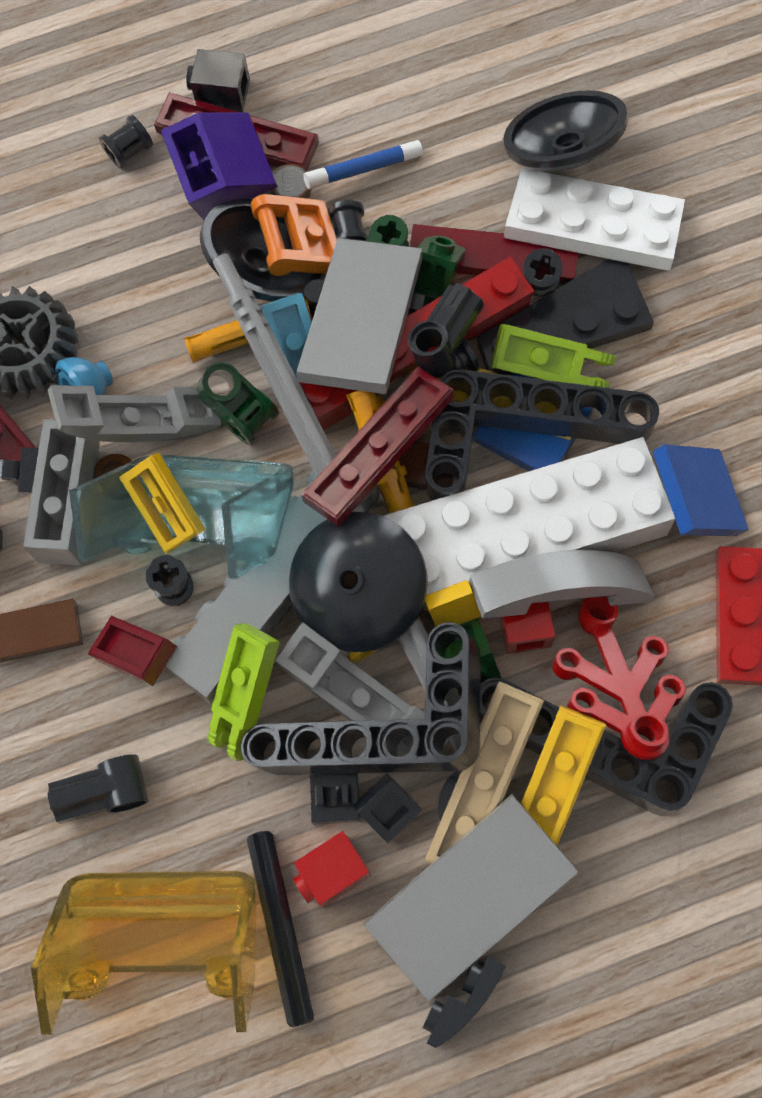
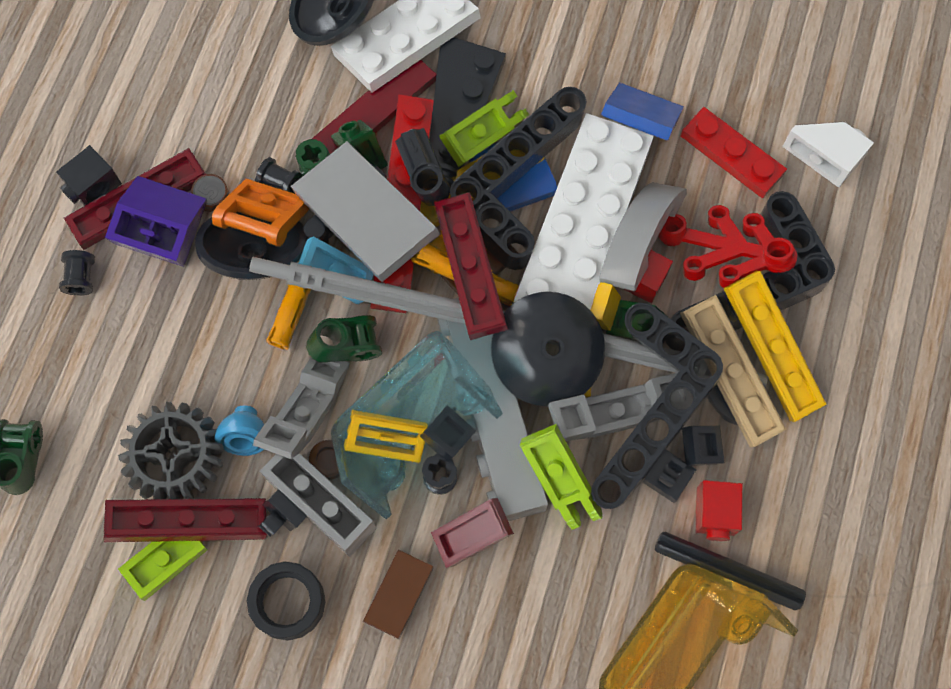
camera: 60 degrees left, 0 degrees up
black piece [47,754,149,824] -> none
blue bar [303,140,423,189] -> none
light grey tile [364,794,578,1002] -> none
black slope [423,957,506,1048] -> none
black bush [523,248,562,297] -> none
none -> black tile [420,405,476,462]

